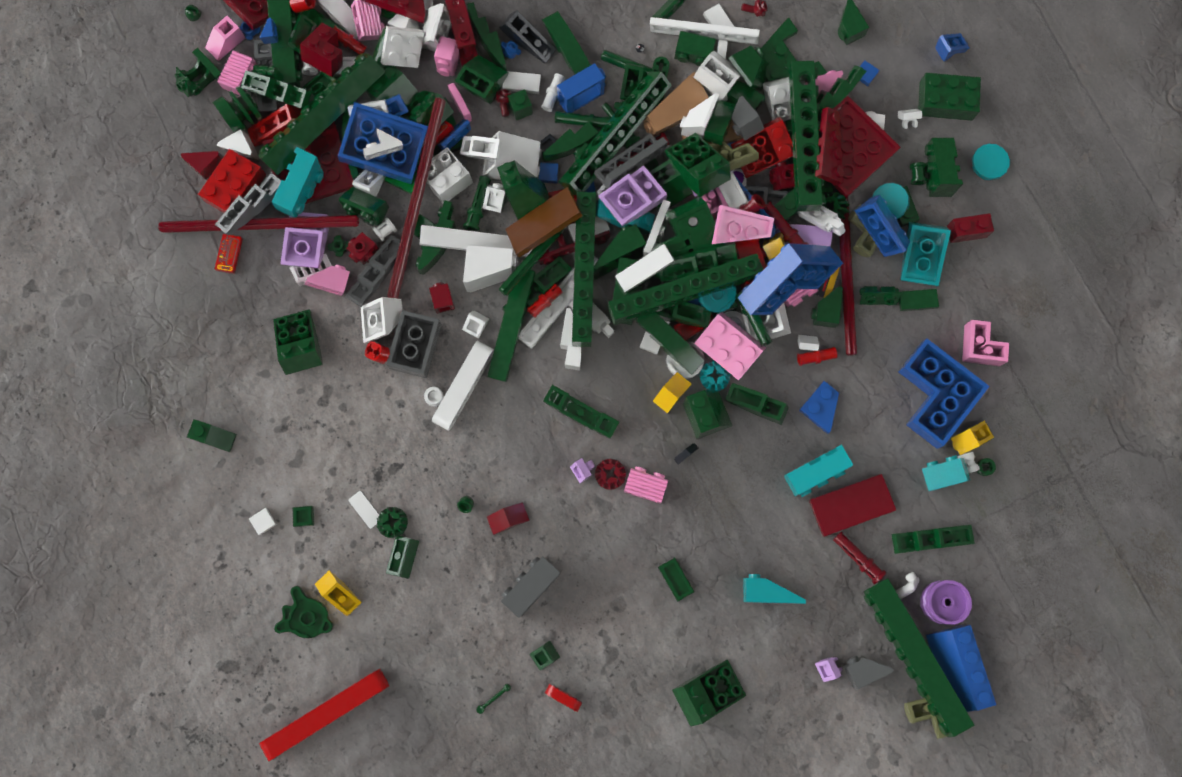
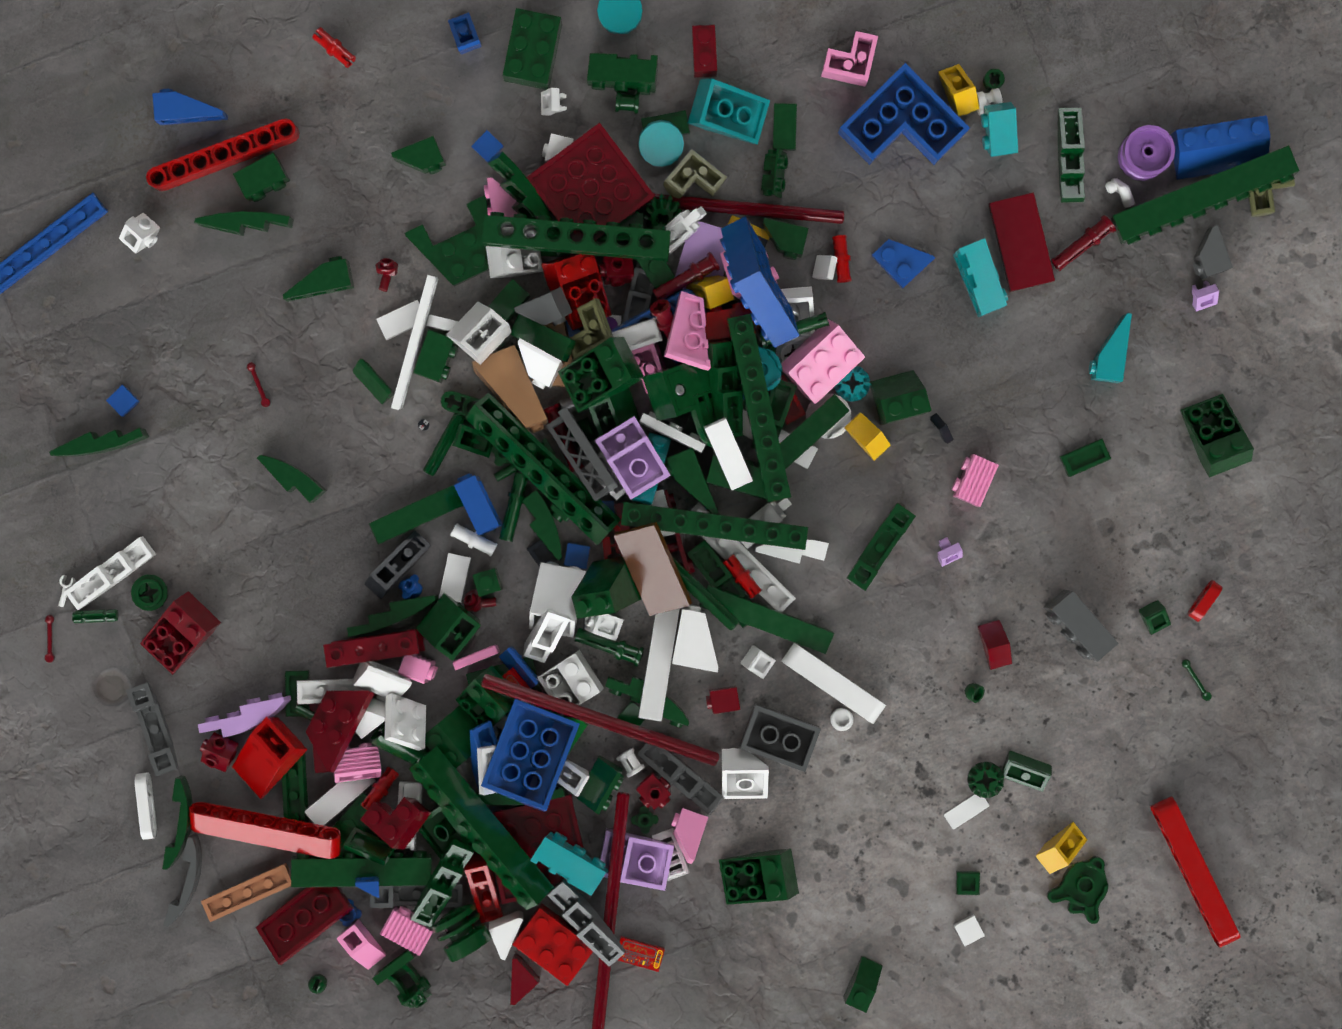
camera: 85 degrees left, 10 degrees up
dark green axle [251,65,280,78] -> none
white slope [363,129,403,160] -> none
red beam [365,341,390,364] -> none
dark red gear [595,458,626,490] -> none
dark green slope [725,383,789,425] -> none
dark green slope [729,45,767,90] -> none
dark red wing [815,107,844,185] -> none
blue slope [854,195,910,257] -> none

